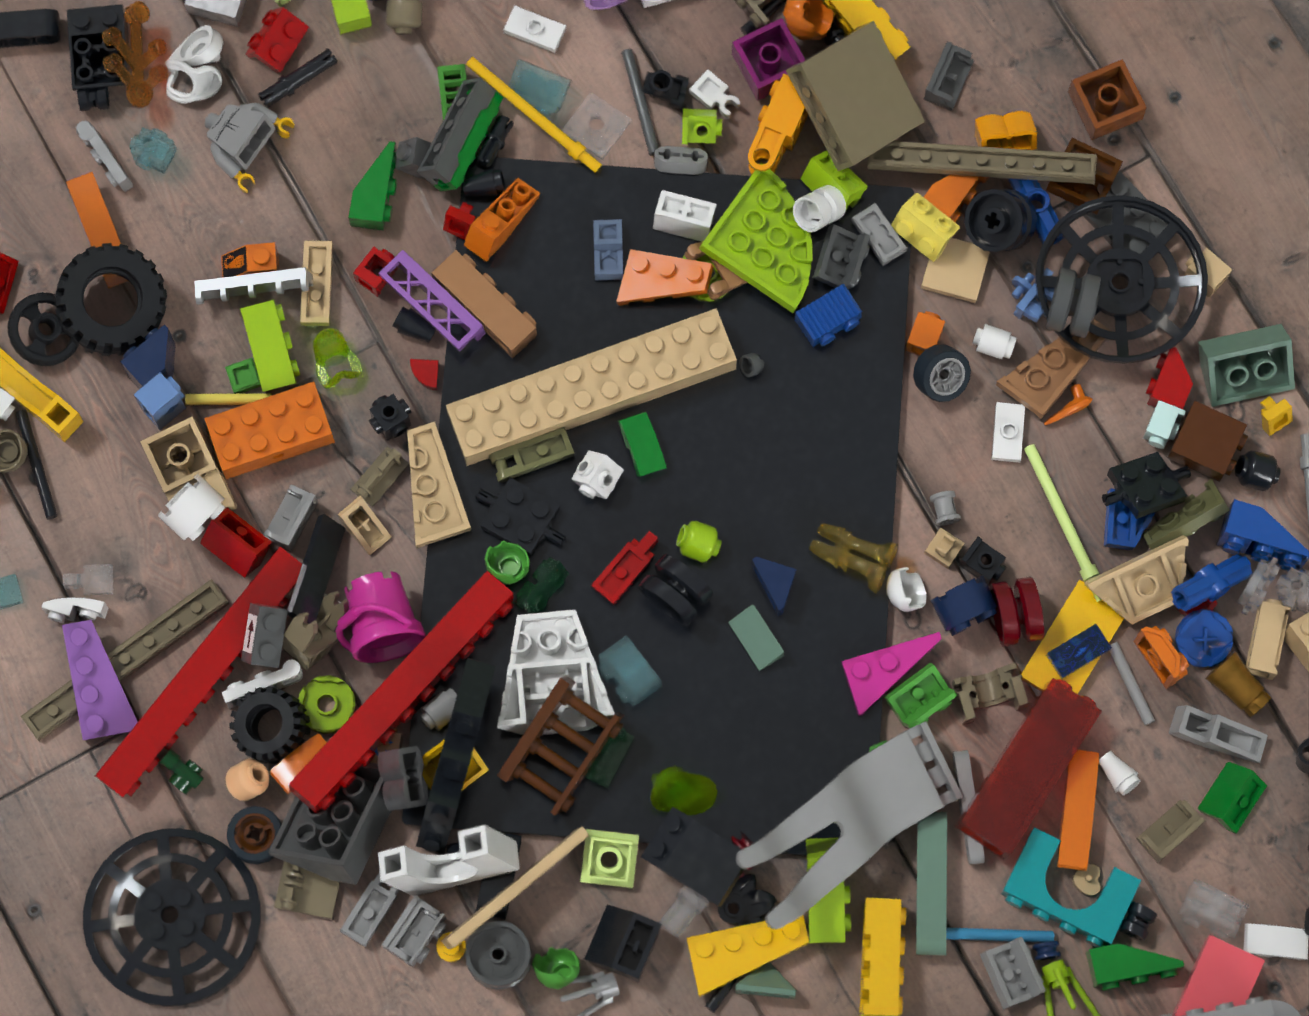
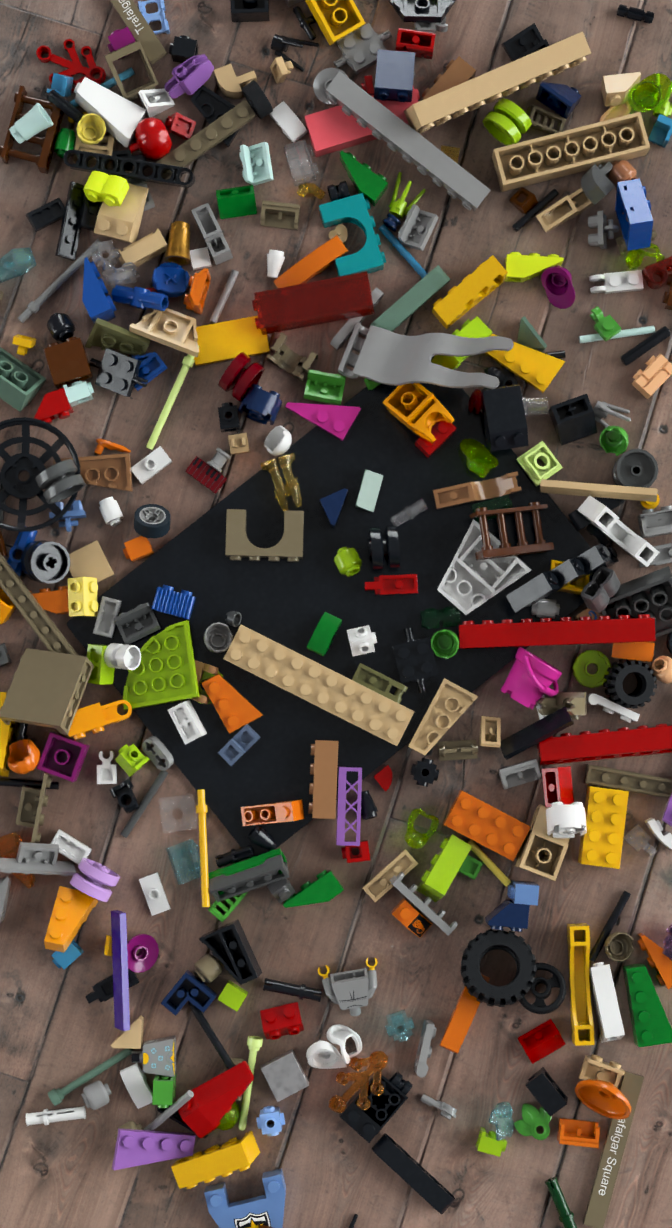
camera: 135 degrees left, 10 degrees up
dark grey brick [241,603,288,668] -> none
red tile [443,202,476,240] -> none
clear light blue brick [597,635,662,707] -> none
clear blue tile [1046,624,1112,679] -> none
none -> dark red tile [185,456,227,494]
none -> white tile [190,247,212,271]
none -> black wedge [199,920,262,985]
none -> light grey hair [204,622,233,653]
none -> dark tan arch [225,509,304,562]
none -> light aqua bracket [239,142,274,186]
none -> clear yellow arm [297,183,326,200]
none -> light orange brick [382,383,454,443]
none -> clear axle [391,499,428,527]
none -> red brick [415,421,457,458]
none -> light grey plate [420,1094,457,1120]
none -> medium nougat piece [433,471,522,509]
none -> yellow brick [578,786,629,869]

